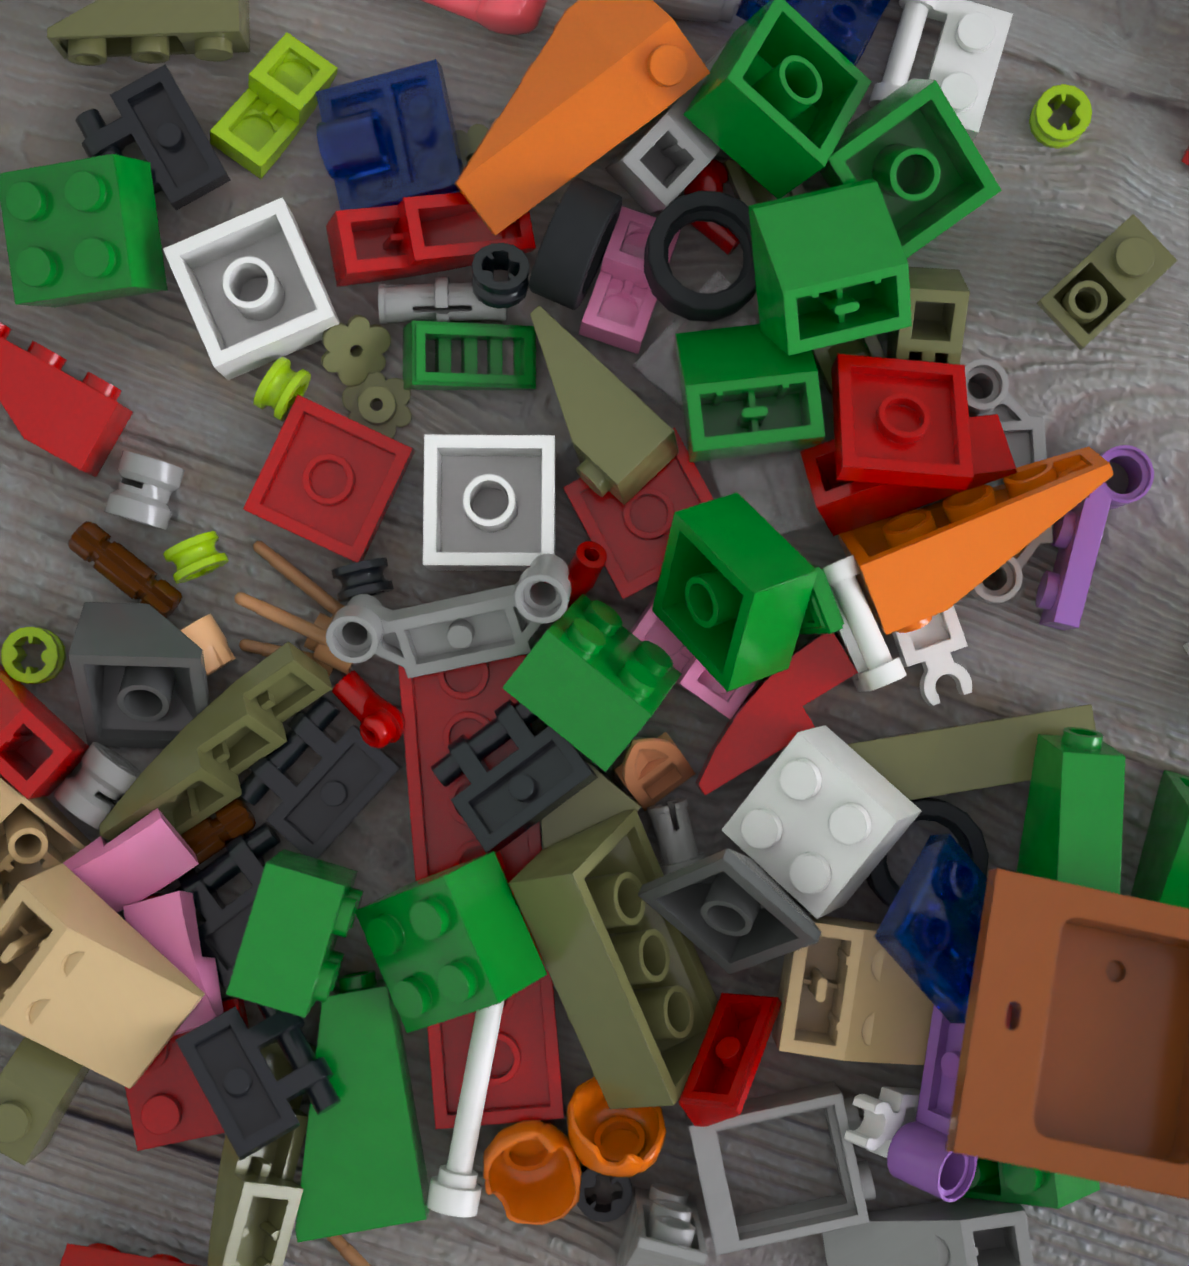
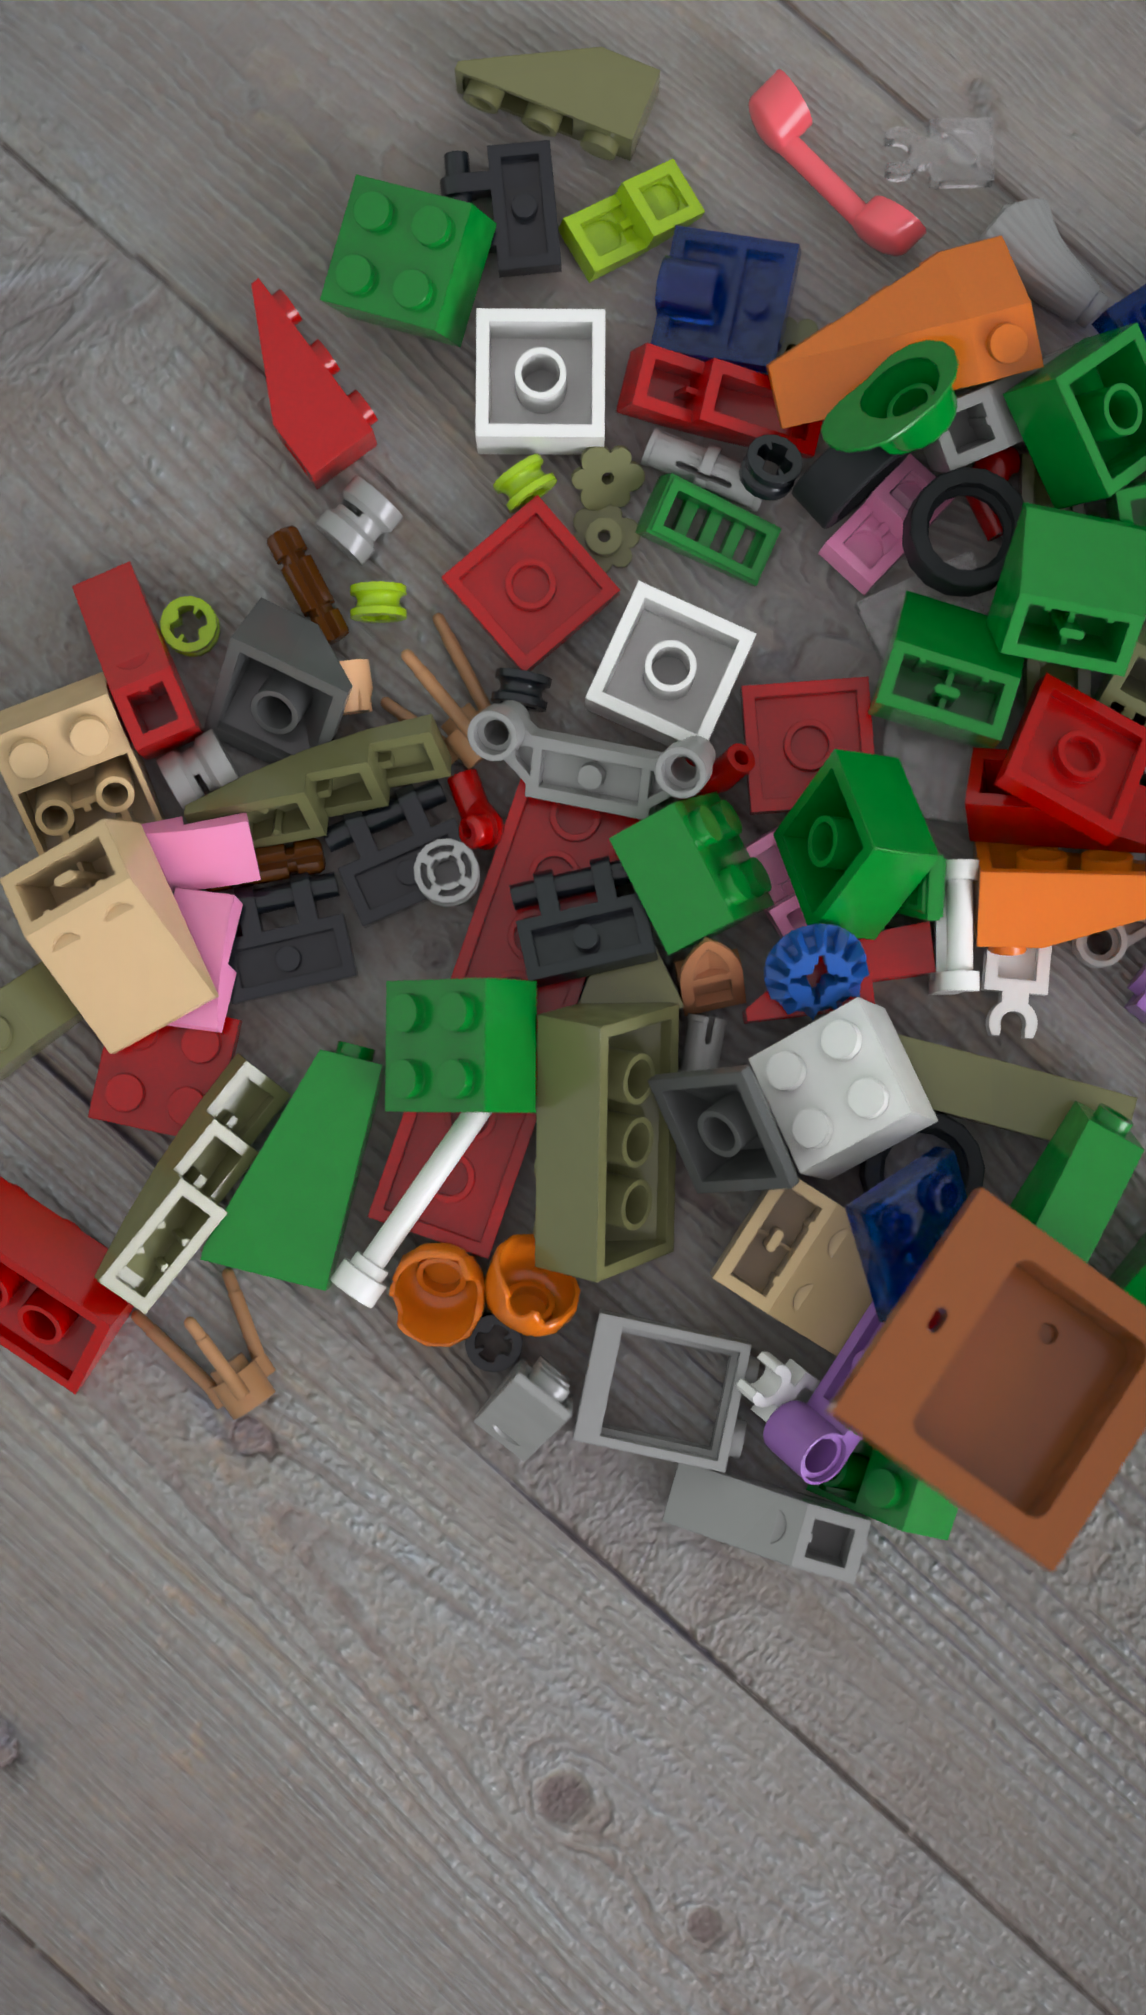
camera: 30 degrees right, 0 degrees up
black plate [176,1003,341,1161] -> none
green brick [226,849,364,1018] -> none
olive slope [530,305,679,505] -> none
red slope [678,993,782,1127] -> none
none -> light grey wheel [414,838,481,908]
none -> blue gear [764,924,869,1020]
none -> green piece [821,340,959,455]

